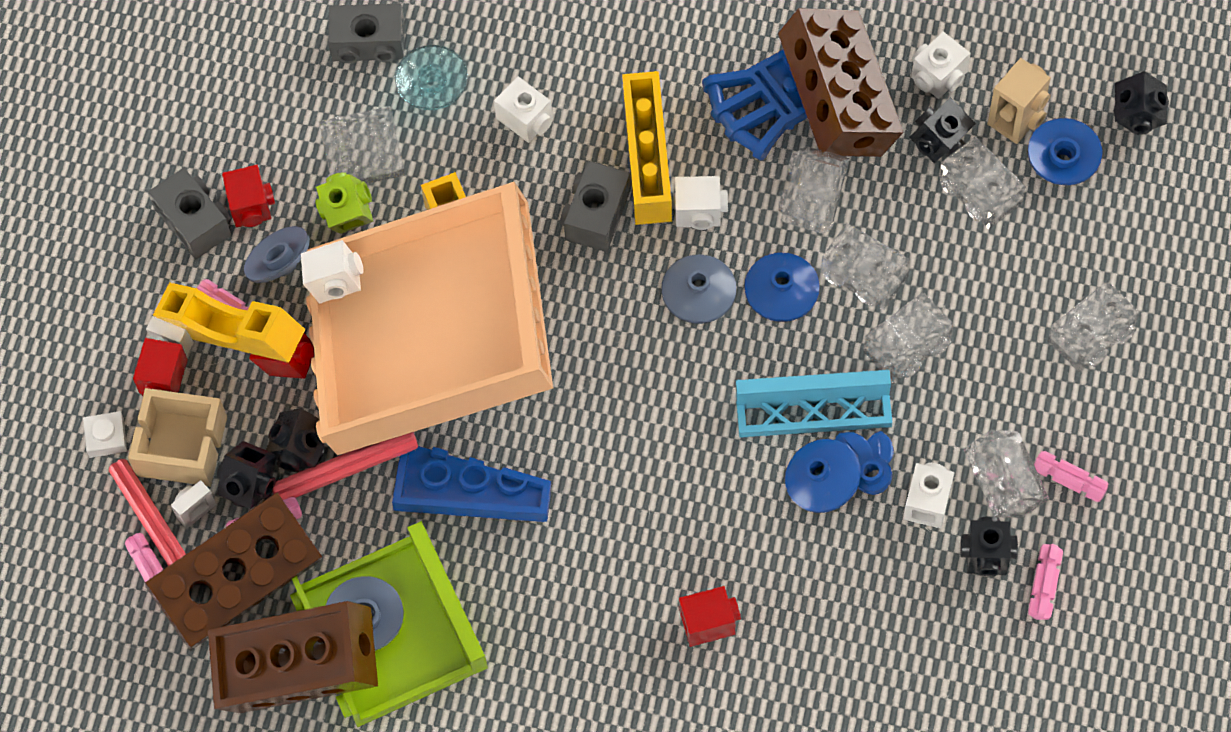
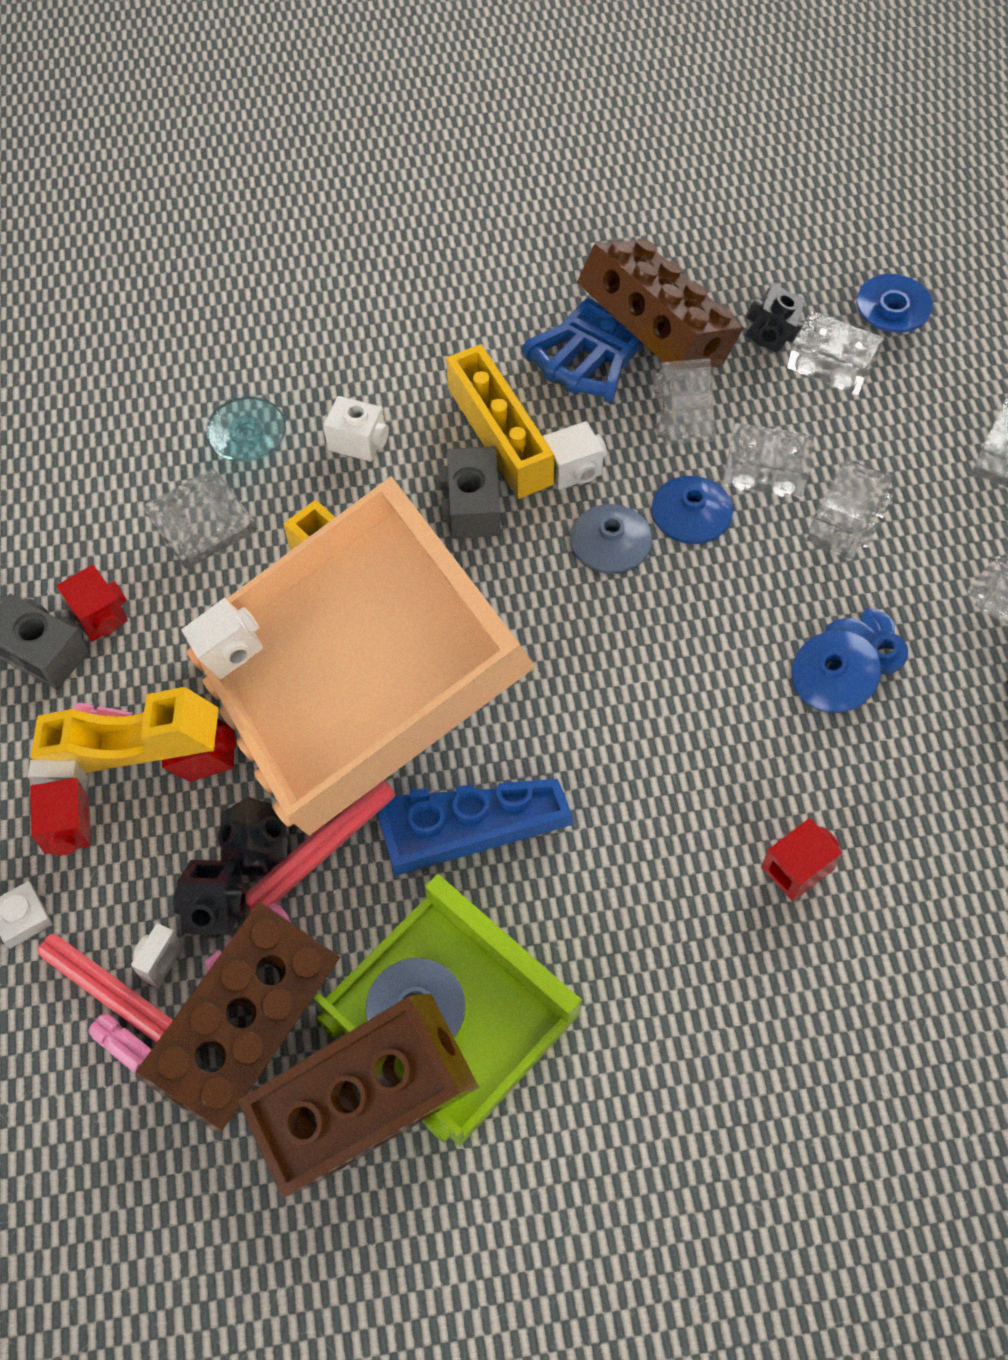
camera: 25 degrees left, 5 degrees down
tan piece [128,388,227,487] -> none
sand blue dish [244,226,310,283] -> none
lime brick [315,172,374,234] -> none
dark grey brick [328,3,405,64] -> none
medium azure fence [736,370,893,438] -> none
white brick [903,463,954,529] -> none
white brick [911,32,971,99] -> none
tan brick [987,58,1051,144] -> none
black brick [1113,71,1169,135] -> none

